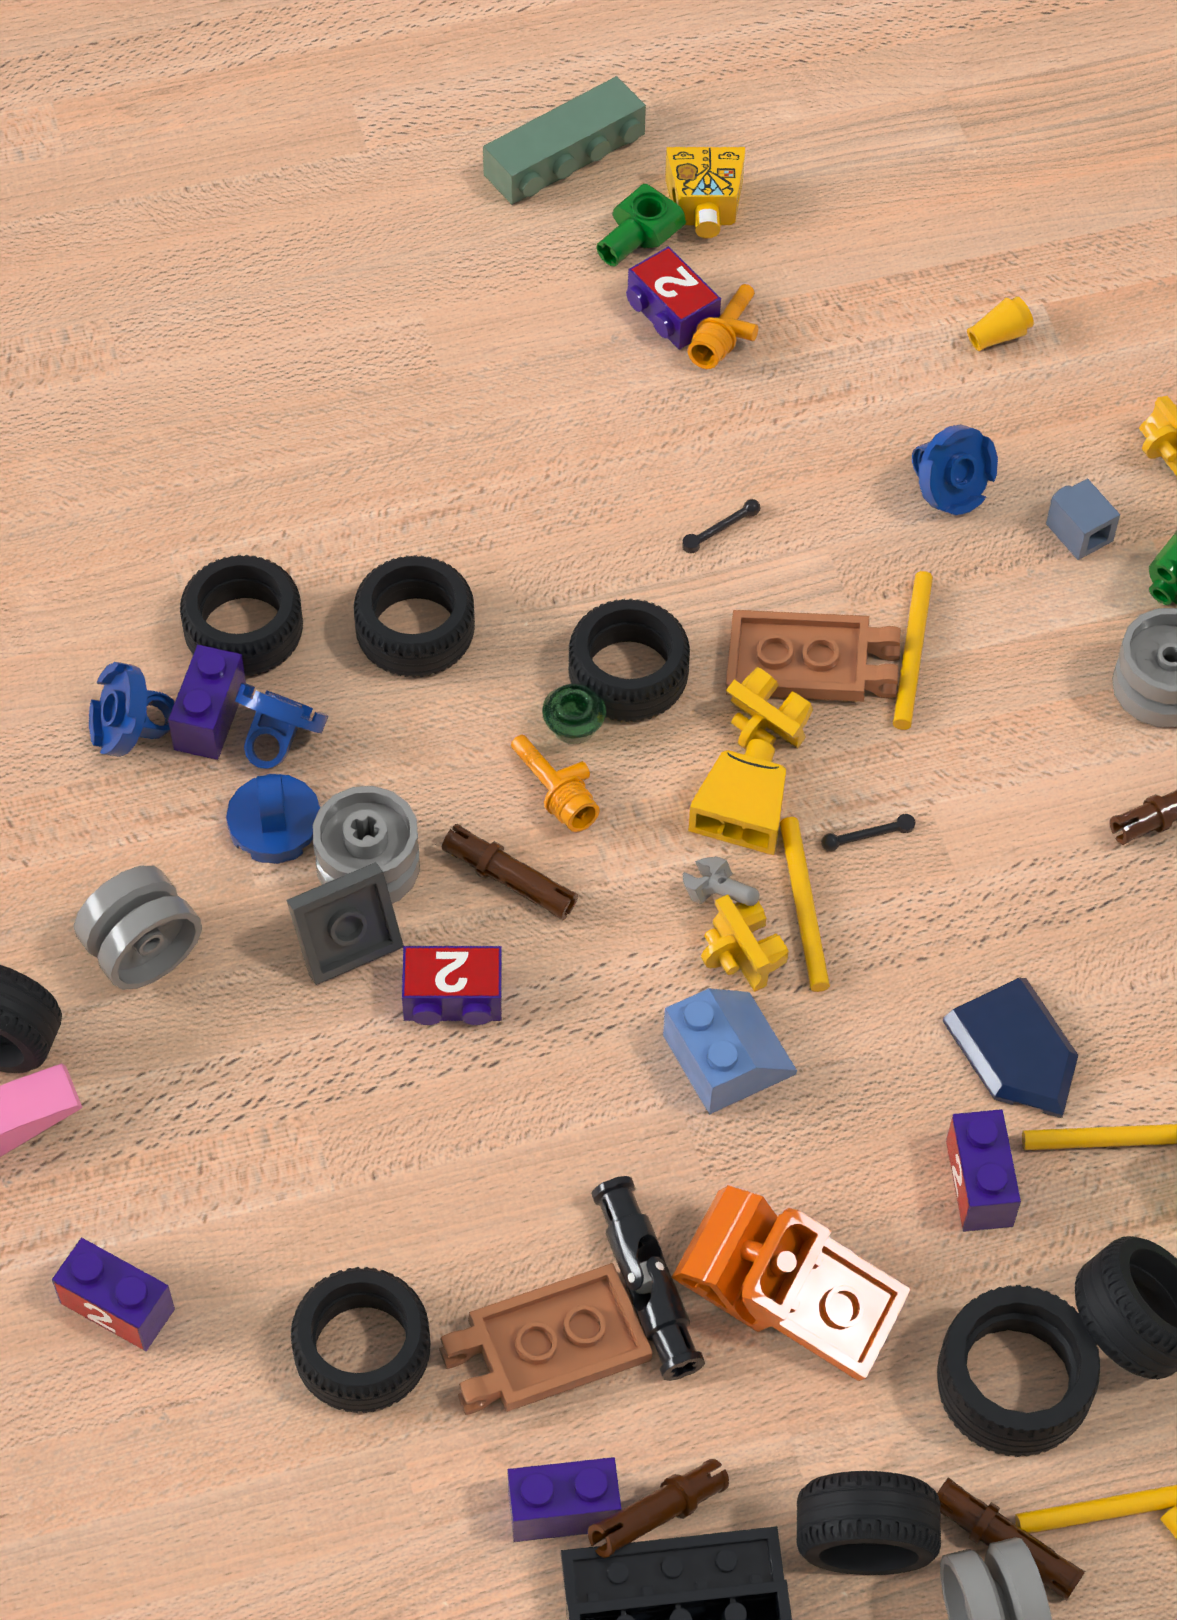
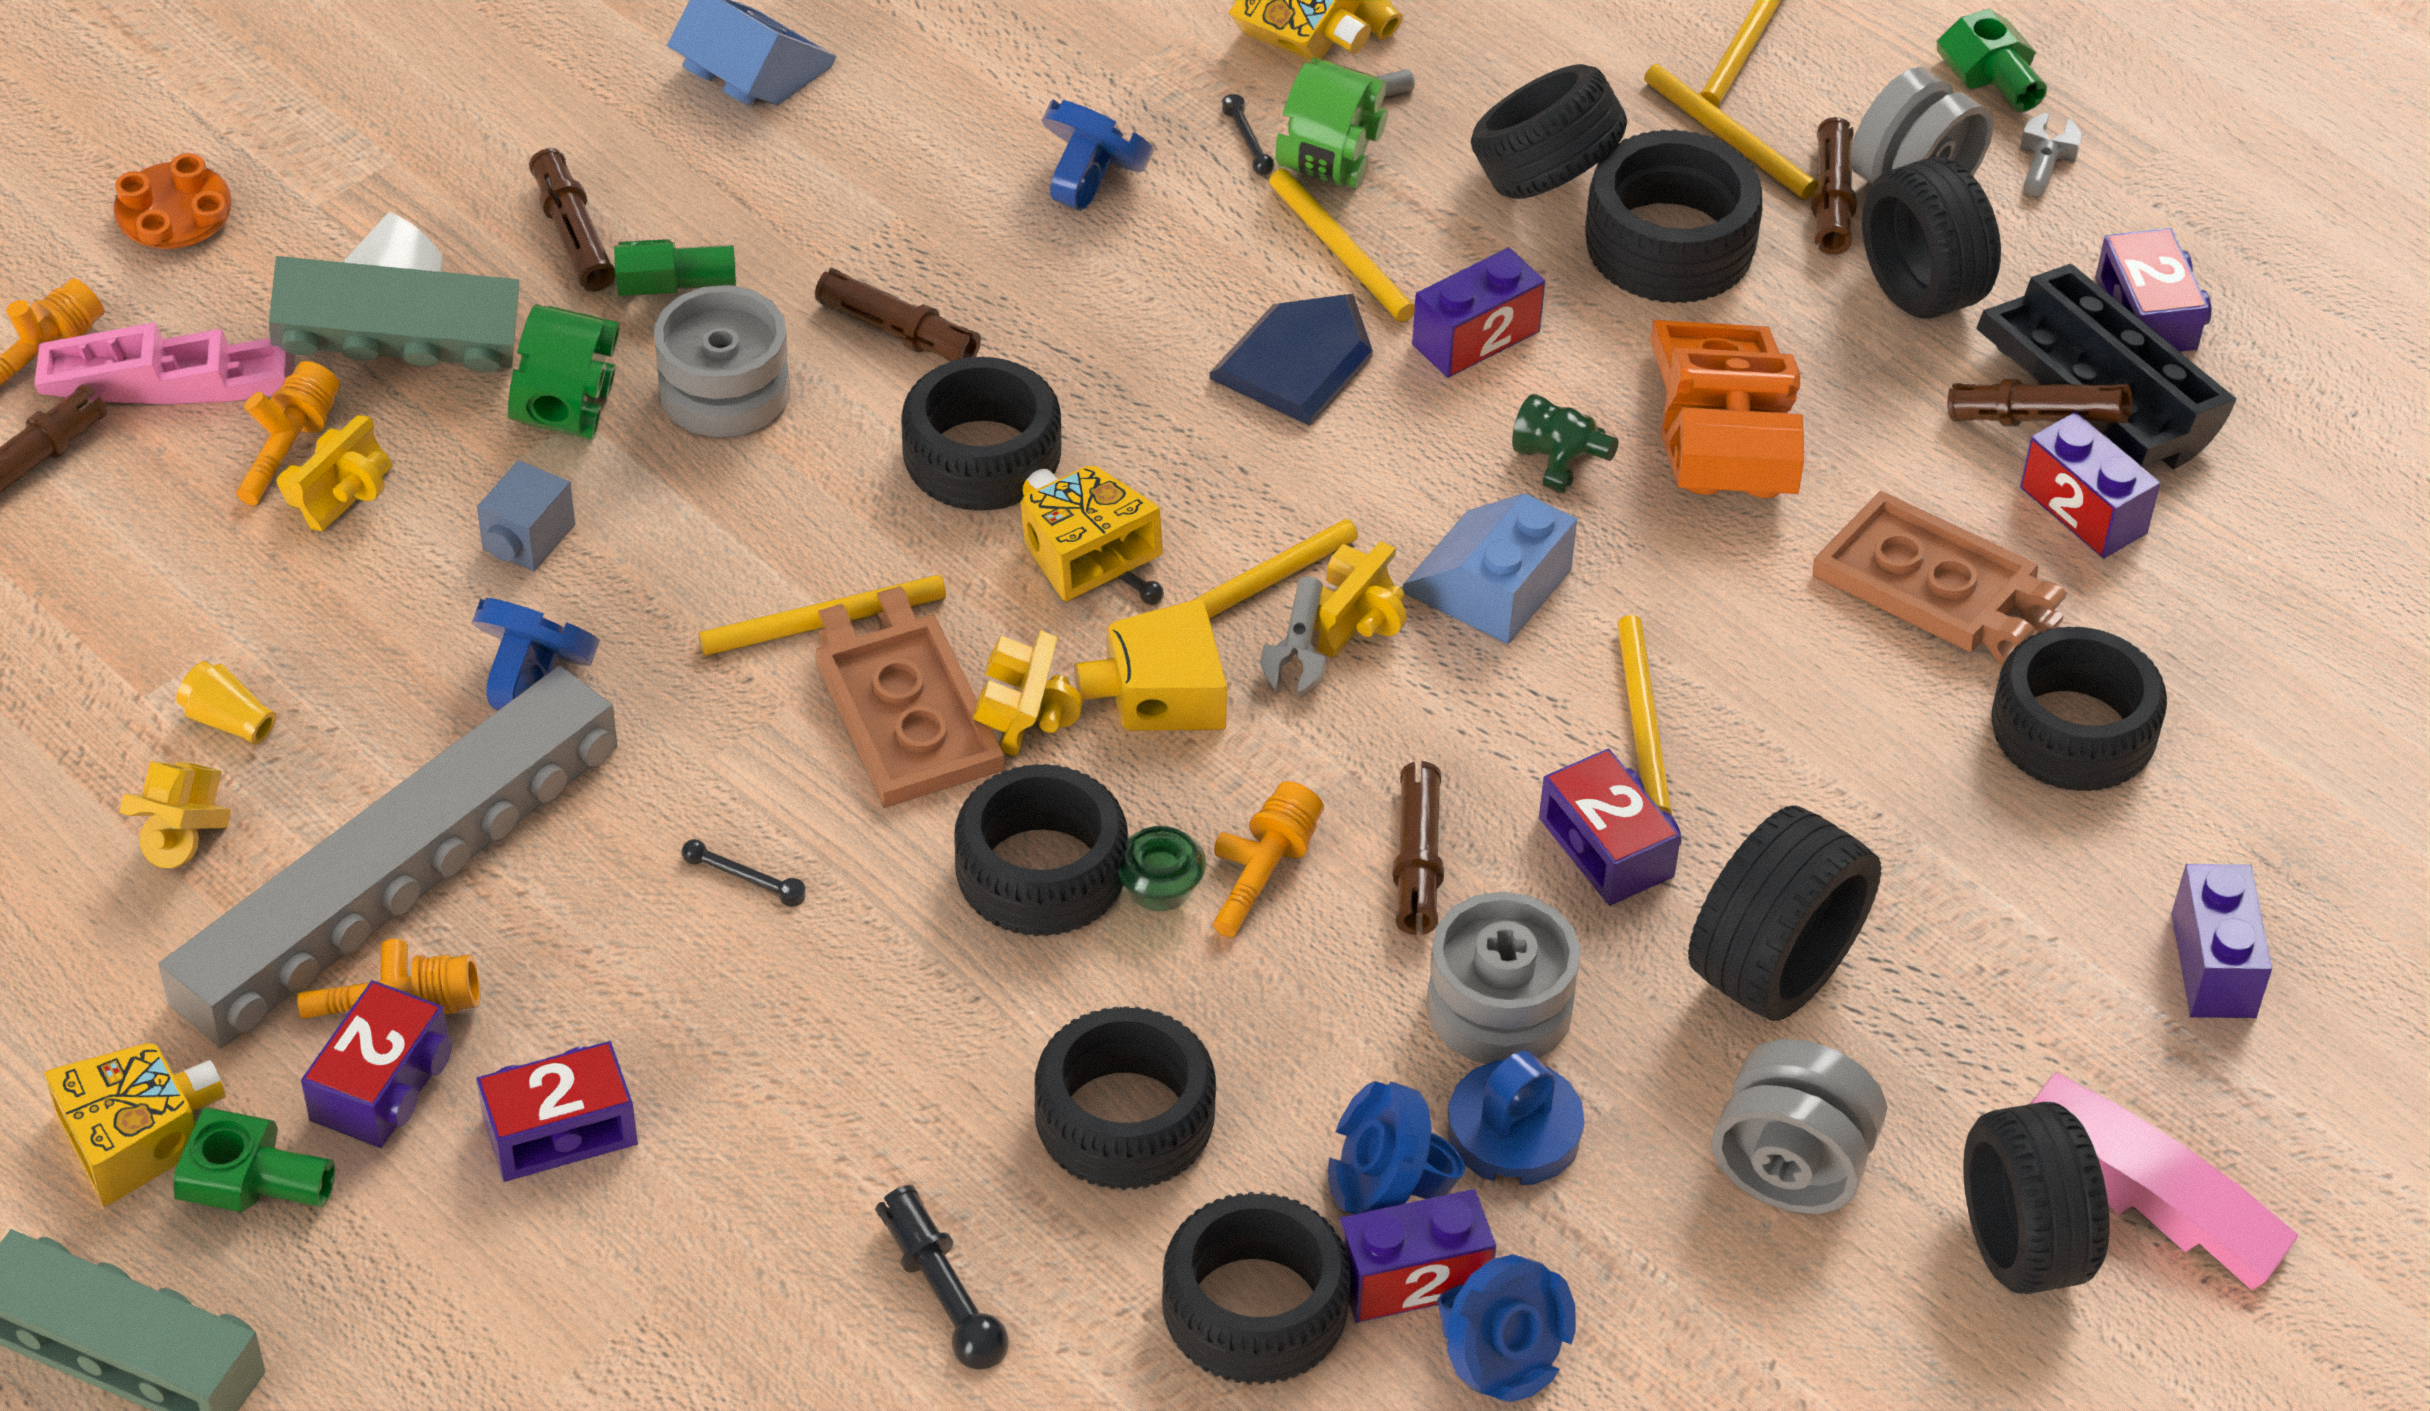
camera: 120 degrees left, 10 degrees down
dark grey plate [286,862,404,985] -> none
black piece [591,1176,705,1381] -> none
none -> yellow hips [119,761,231,868]
none -> light grey brick [158,665,618,1048]
none -> brick [476,1041,638,1182]
none -> black pin [875,1185,1009,1370]
none -> black tyre [901,357,1061,511]
none -> yellow torso [1020,466,1163,602]
none -> dark green piece [1512,393,1619,493]
none -> yellow bar [1617,615,1672,815]
none -> black tyre [1688,805,1882,1021]

